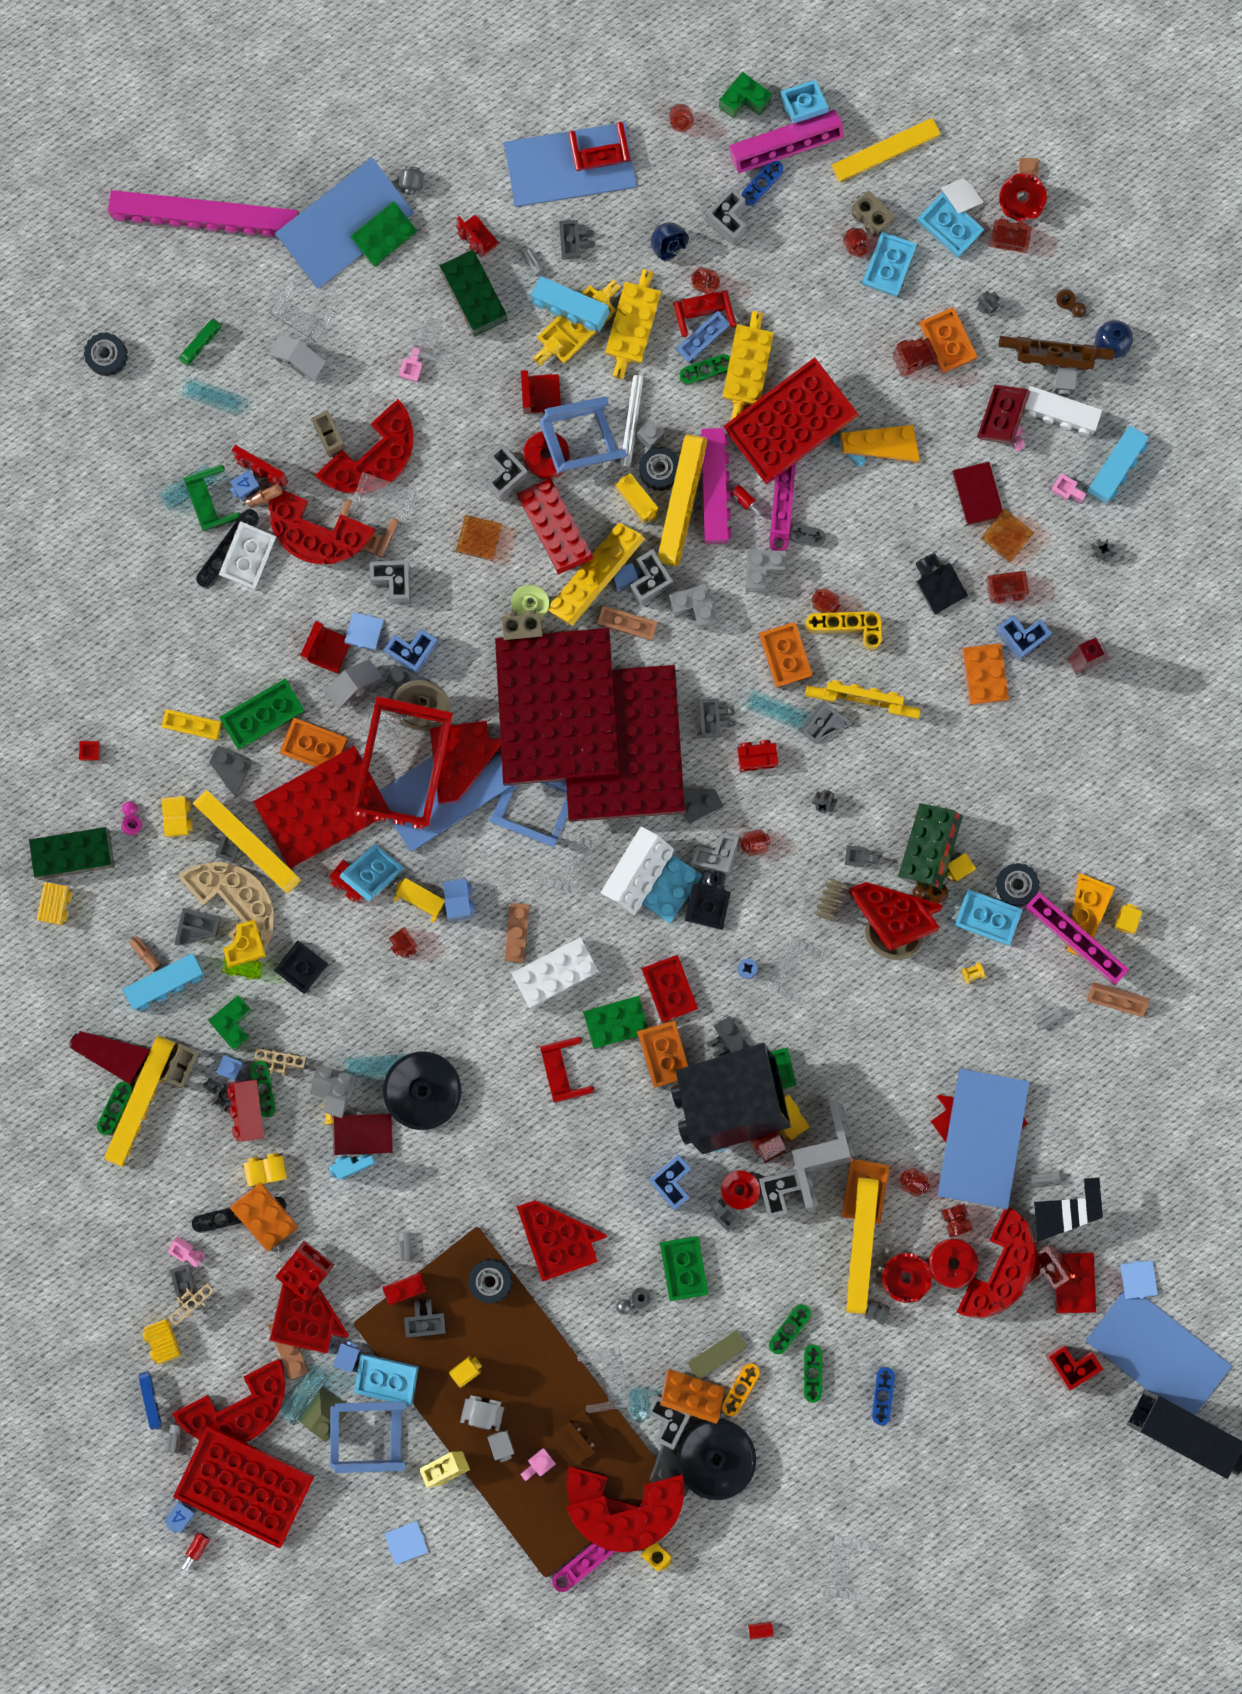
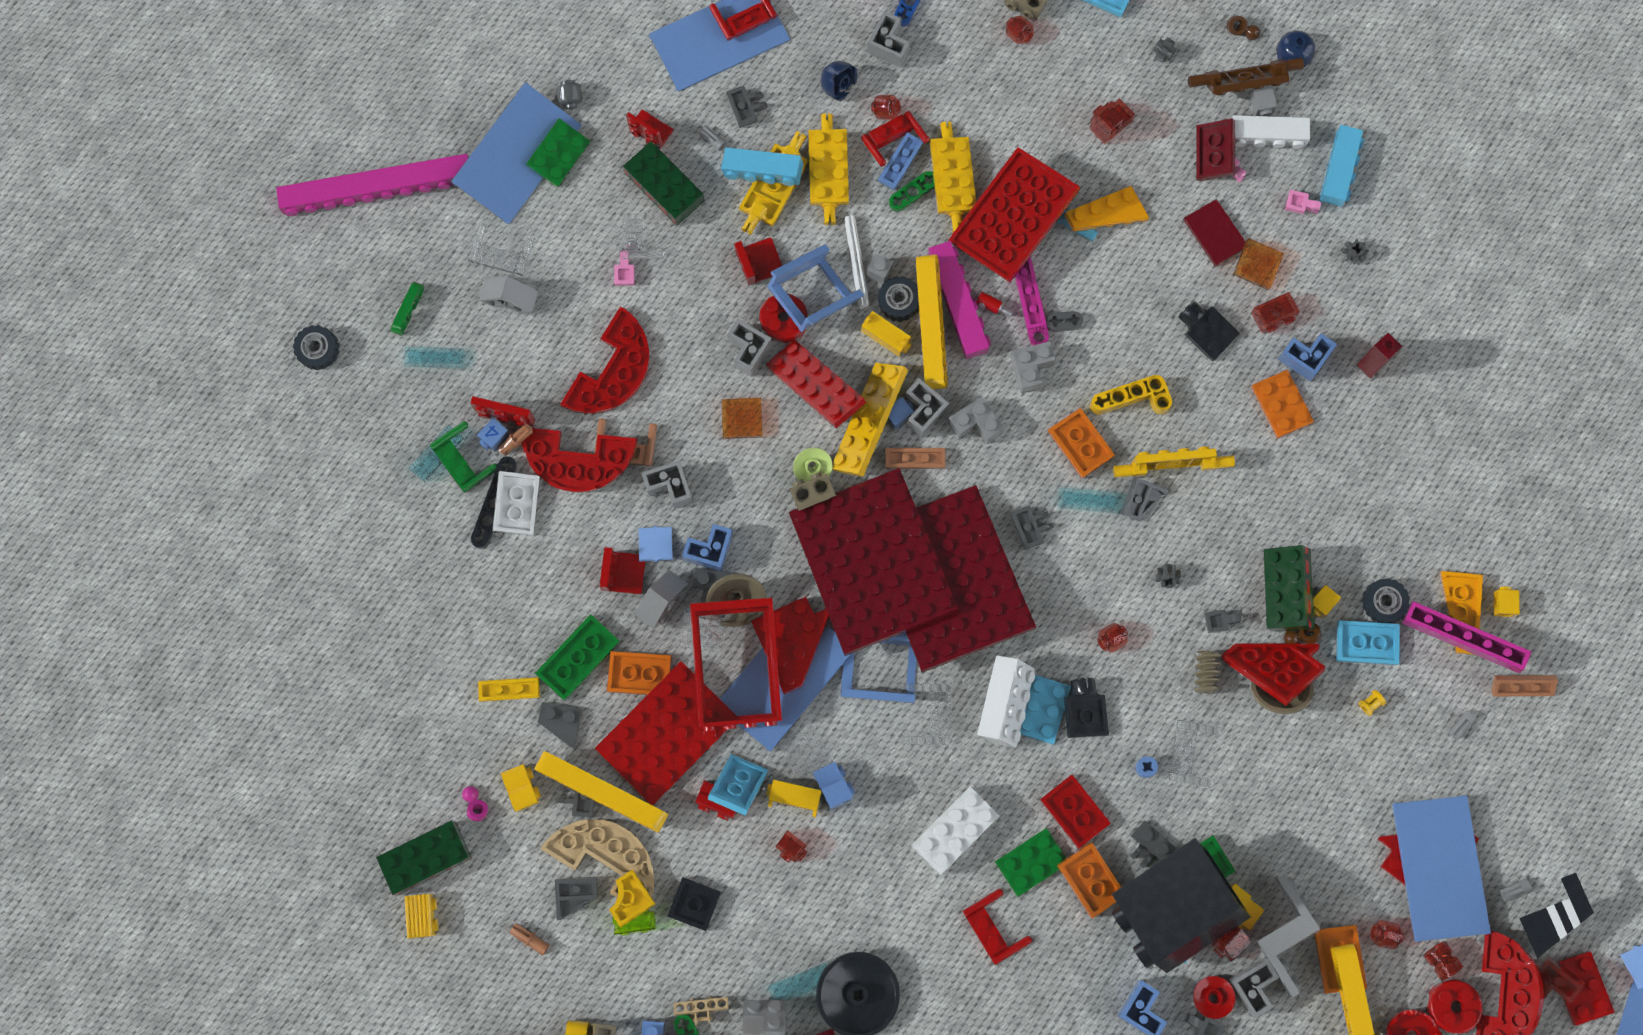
camera: 15 degrees left, 5 degrees down
red plate [79,741,100,761] -> none
medium azure brick [123,953,205,1012] -> none
green brick [208,995,253,1051] -> none
dark tan brick [311,410,346,457] -> none
clear plate [350,472,417,530] -> none
nougat plate [505,903,529,963] -> none
dark grey wing [684,789,724,824] -> none
light grey plate [691,833,740,875] -> none
red brick [737,740,778,772] -> none
clear red head [811,588,840,613] -> none
medium azure plate [862,231,917,298] -> none
orange plate [919,307,978,374] -> none

